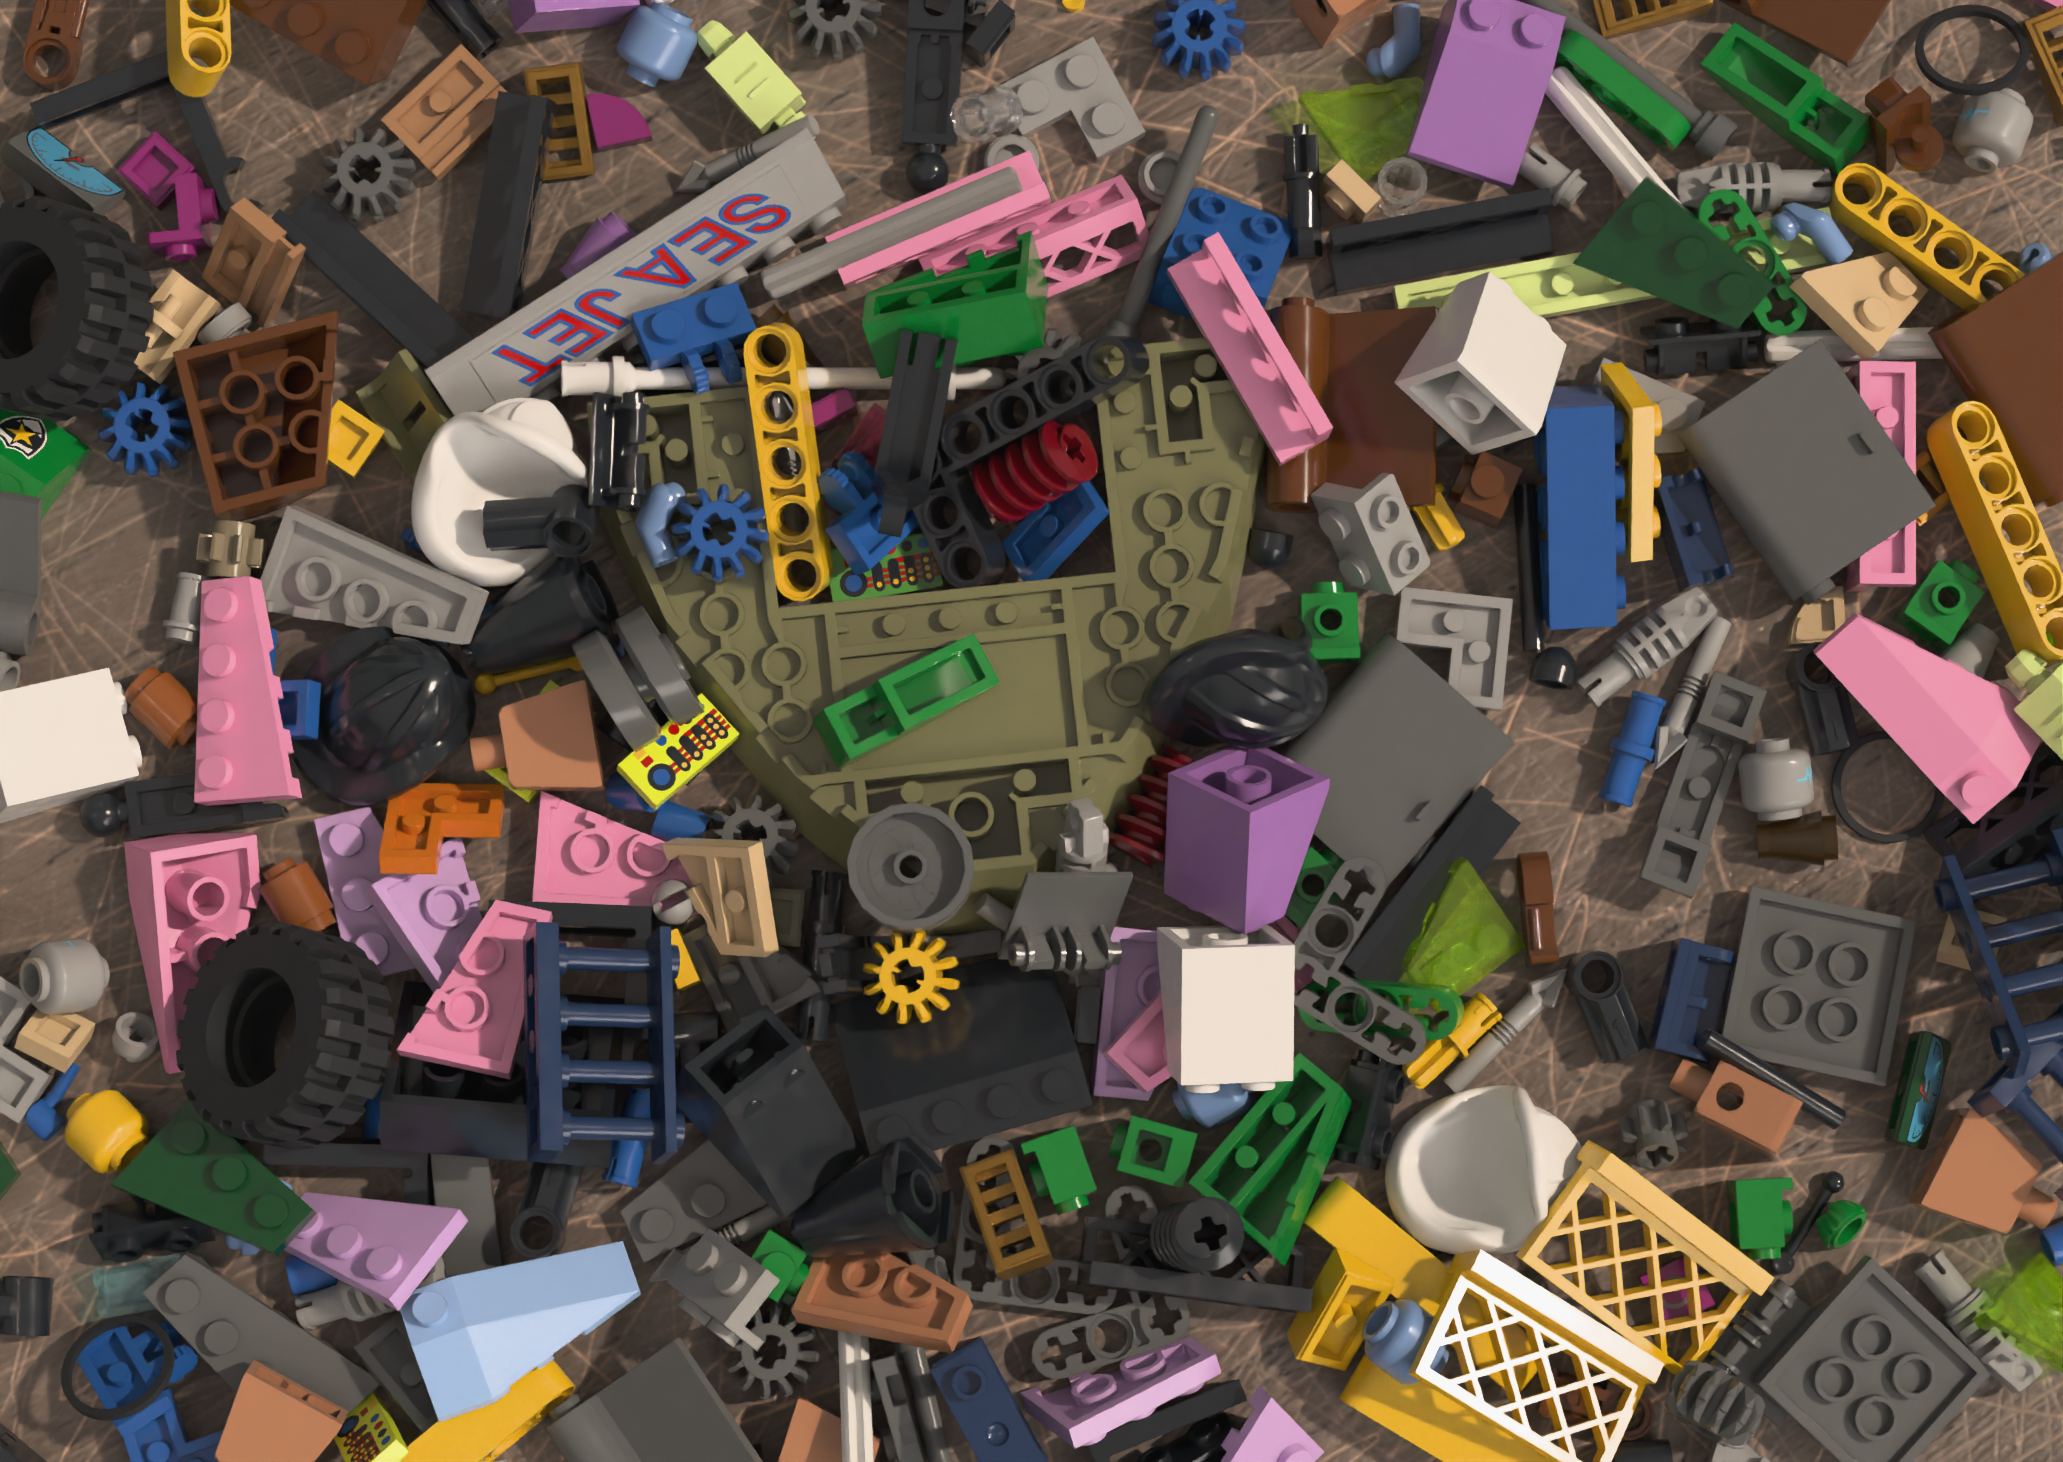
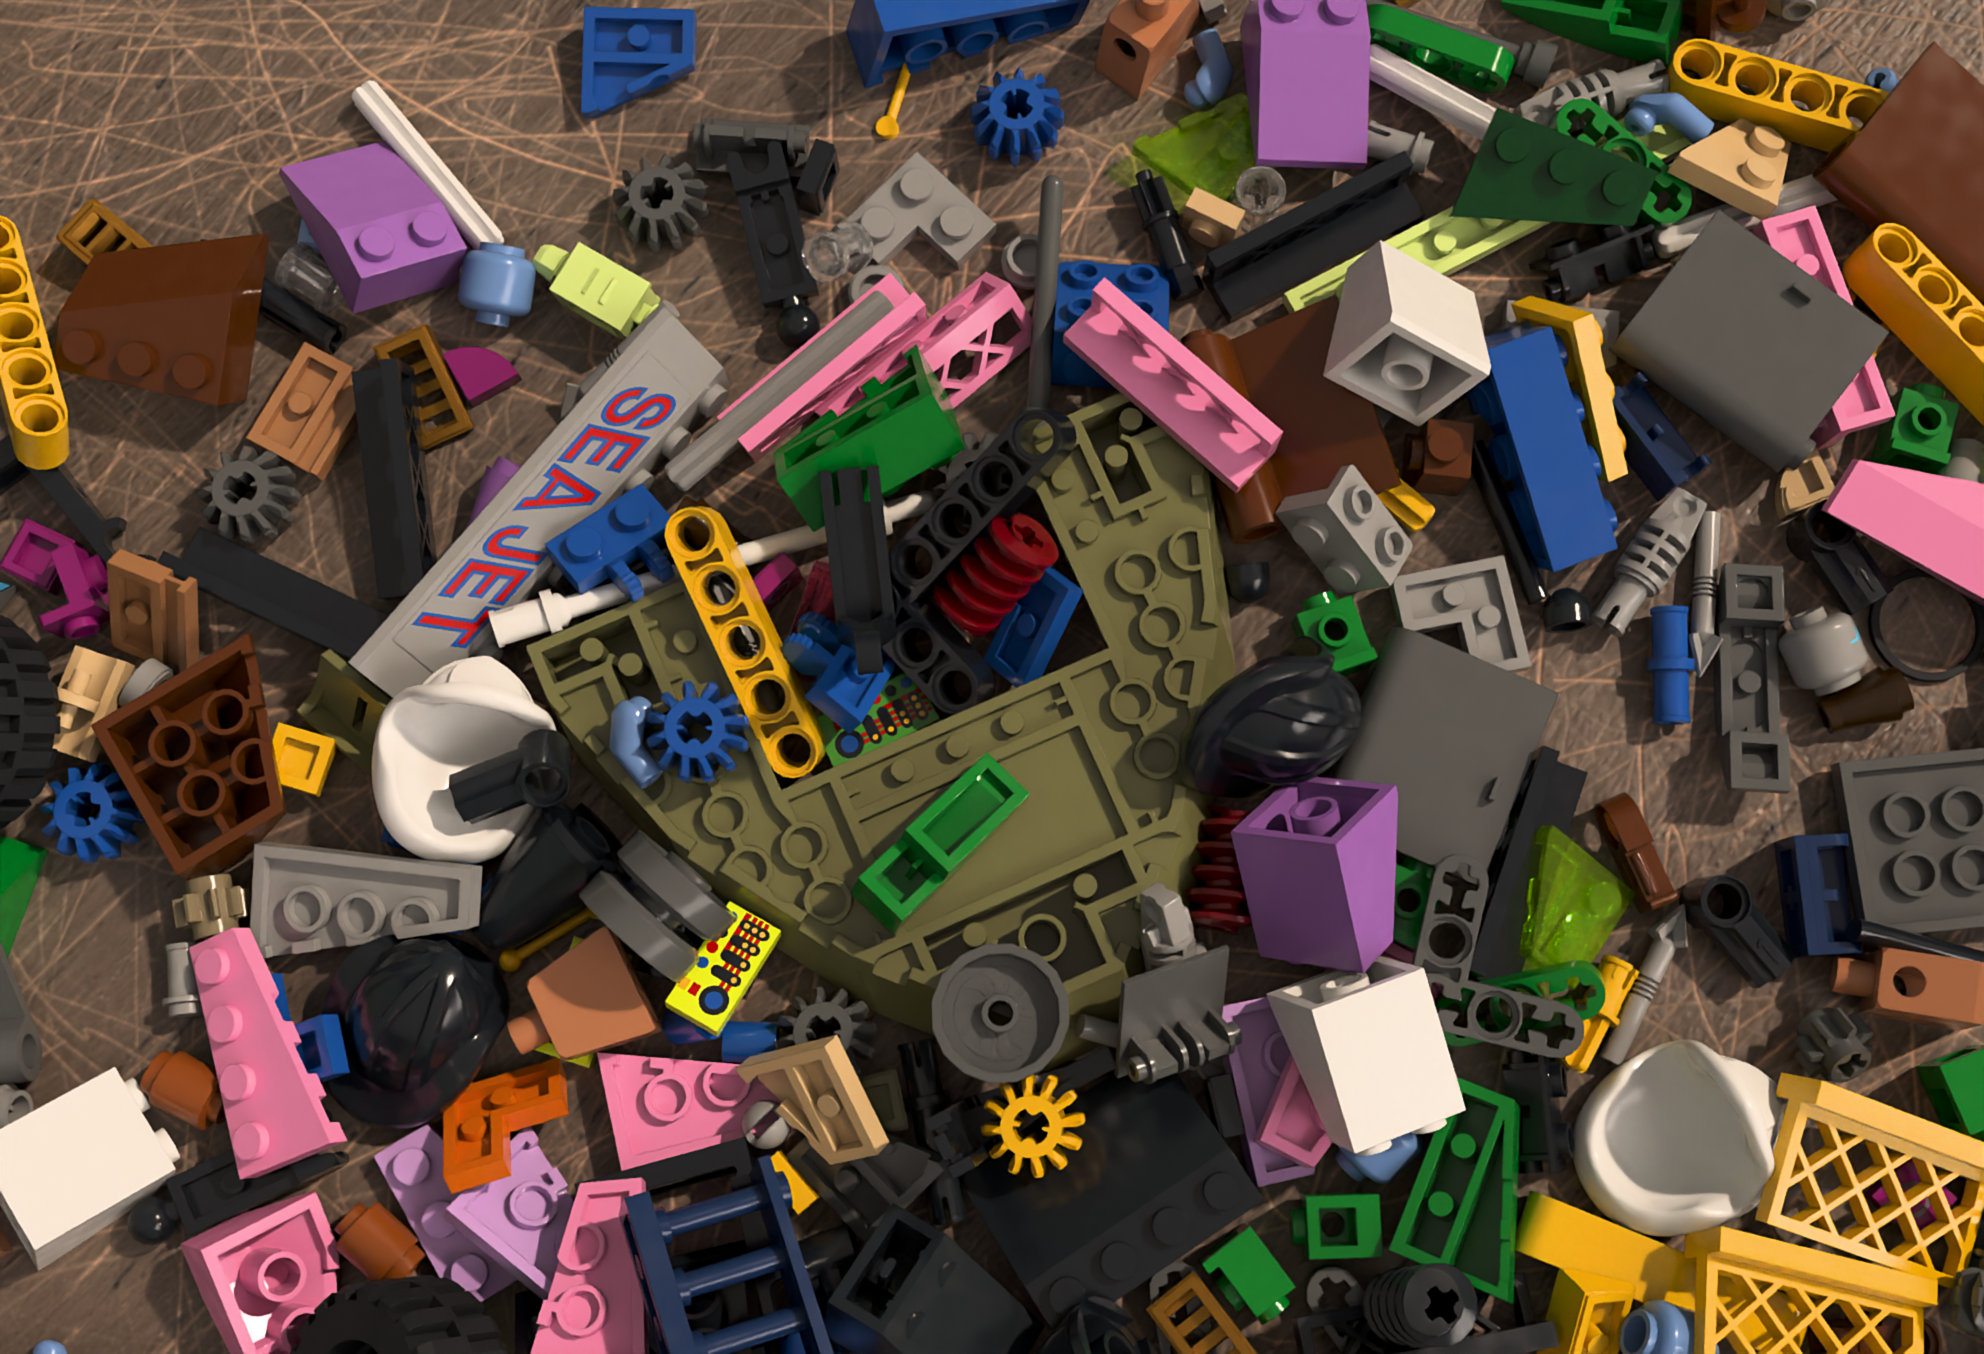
camera: 10 degrees left, 5 degrees down
black hinge [588,392,650,512] -> none

